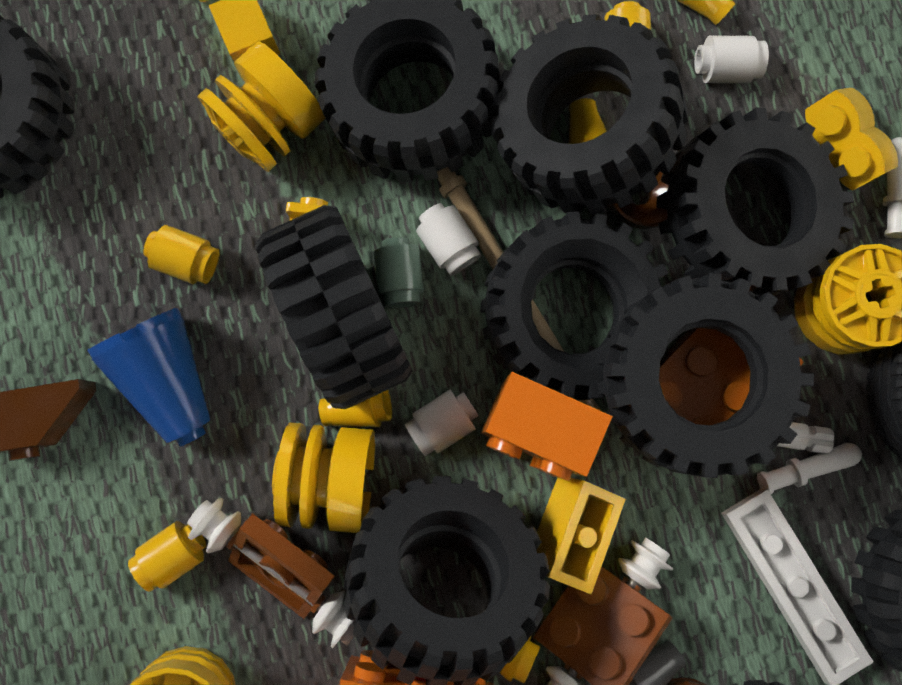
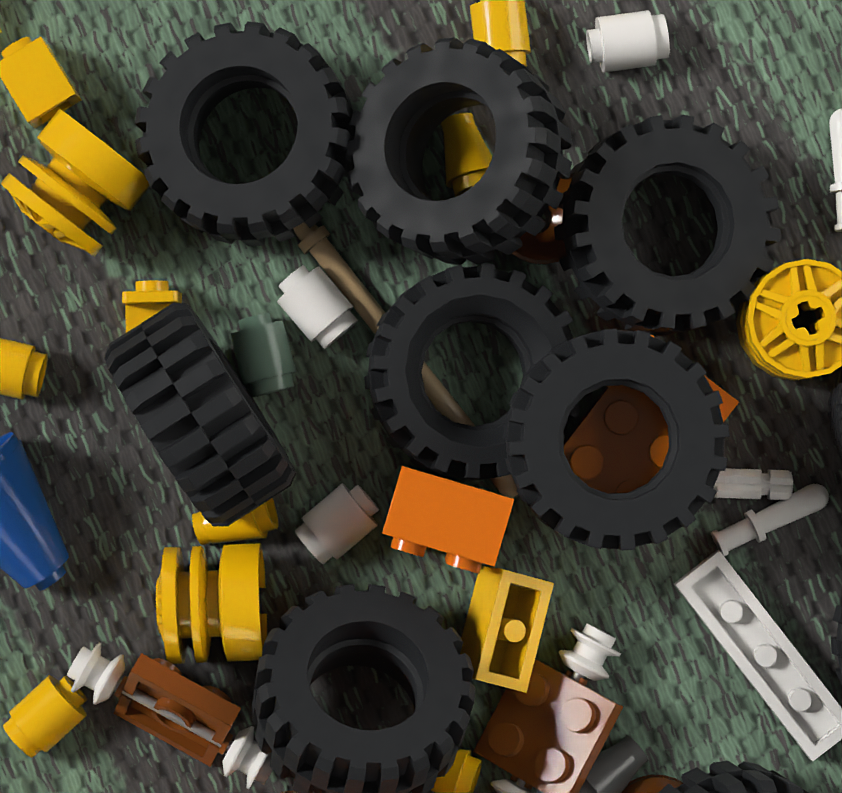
camera: 10 degrees left, 5 degrees up
yellow brick [805,87,898,191] -> none

